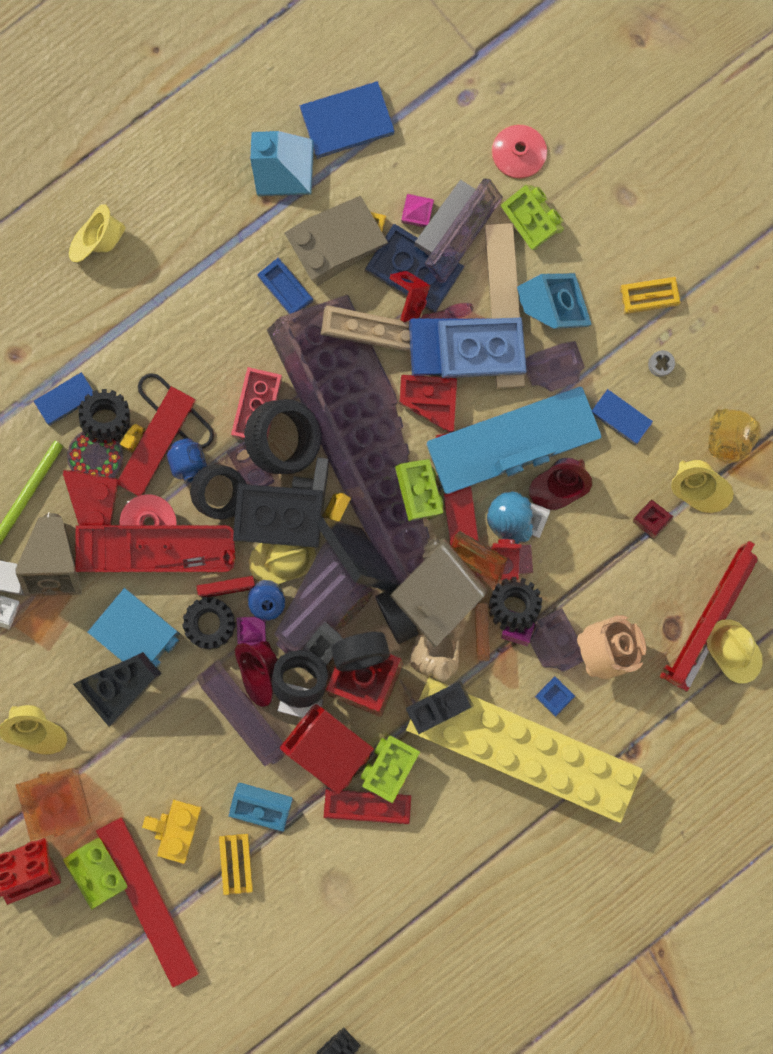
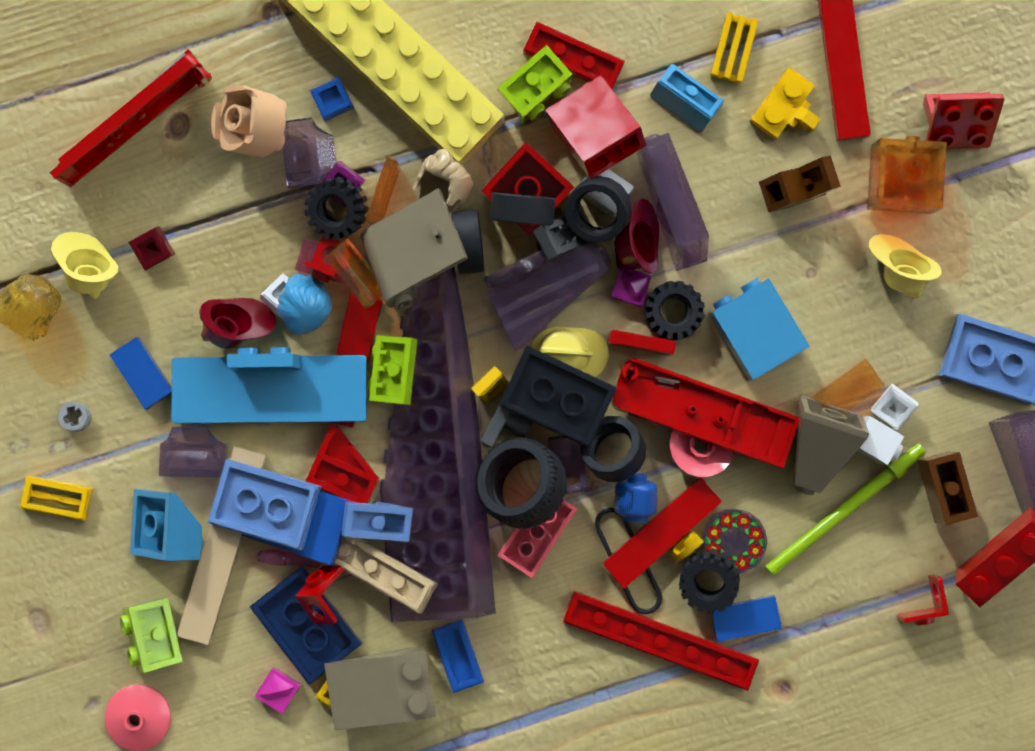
camera: 165 degrees left, 5 degrees up
red wing [63,470,119,525] -> none
lime bracket [63,838,127,910] -> none
black wing [73,652,162,727] -> none
blue head [248,580,285,621] -> none
black tile [317,517,400,592] -> none
black slope [405,680,474,734] -> none
light grey tile [414,180,483,260] -> none
tile [424,178,503,283] -> none
light yellow piece [706,619,763,683] -> none
none -> medium blue slope [341,501,413,542]
none -> red tile [563,590,759,691]
none -> reddish brown brick [759,155,841,213]

